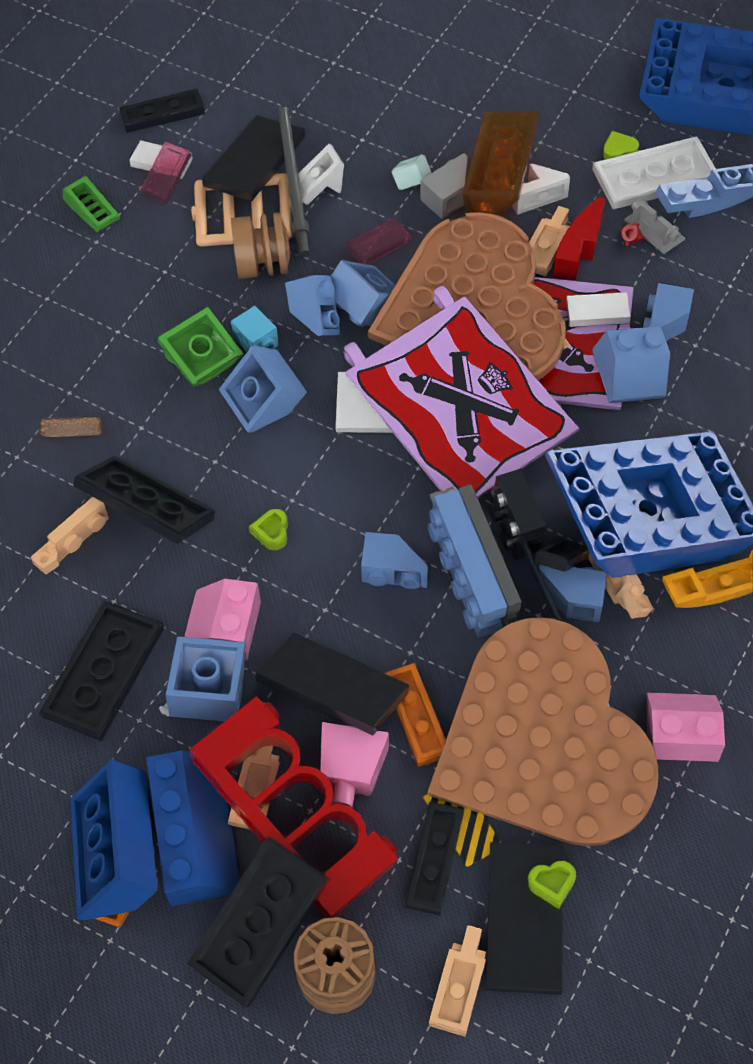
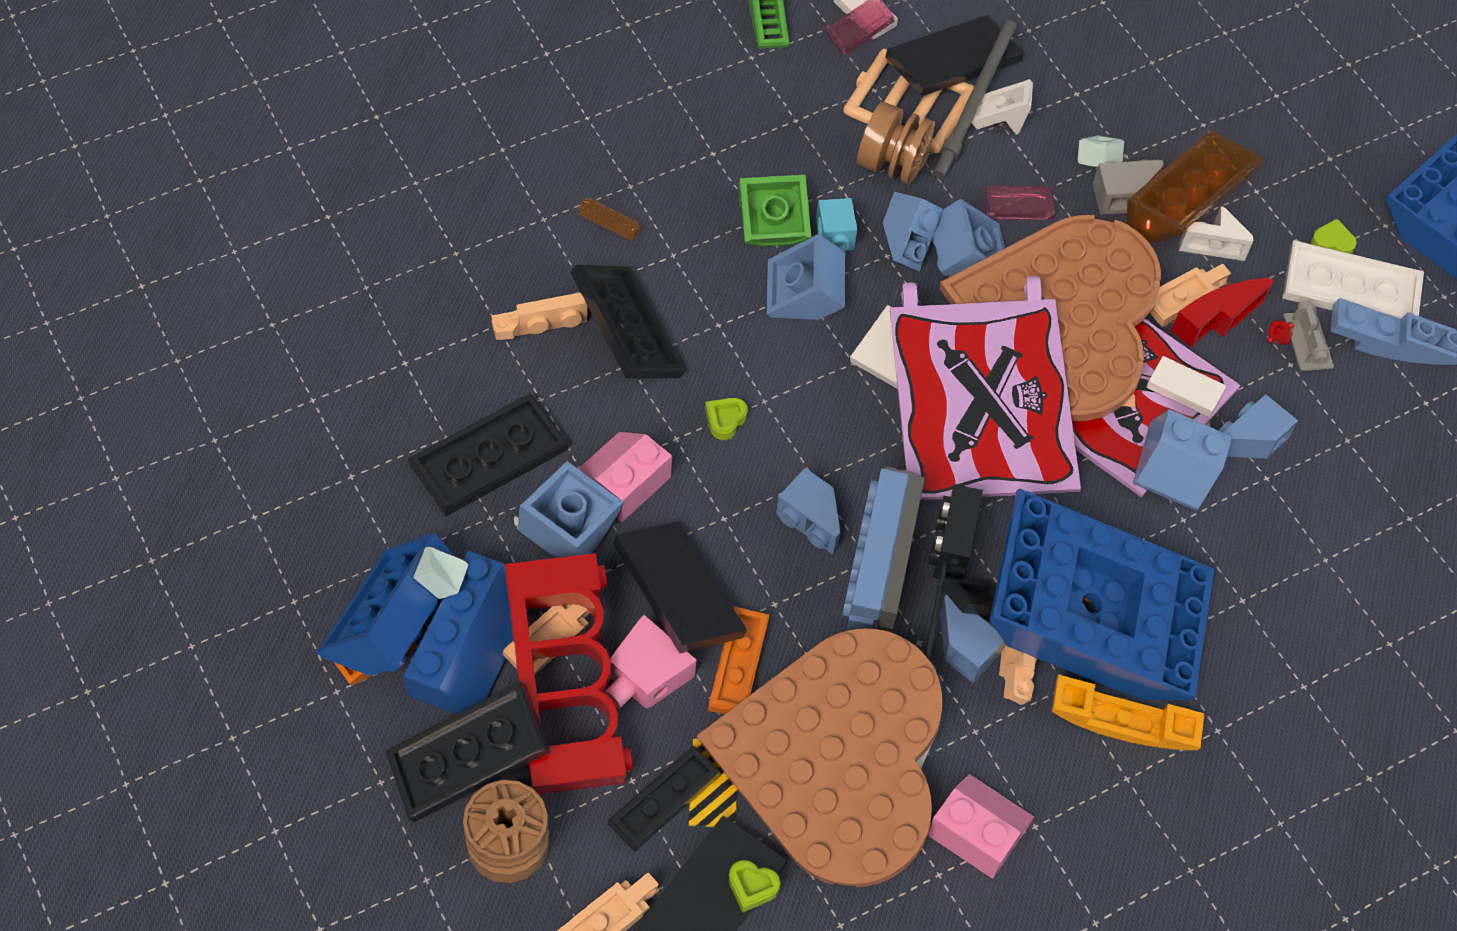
camera: 25 degrees right, 0 degrees up
none -> light aqua slope [413,547,468,599]

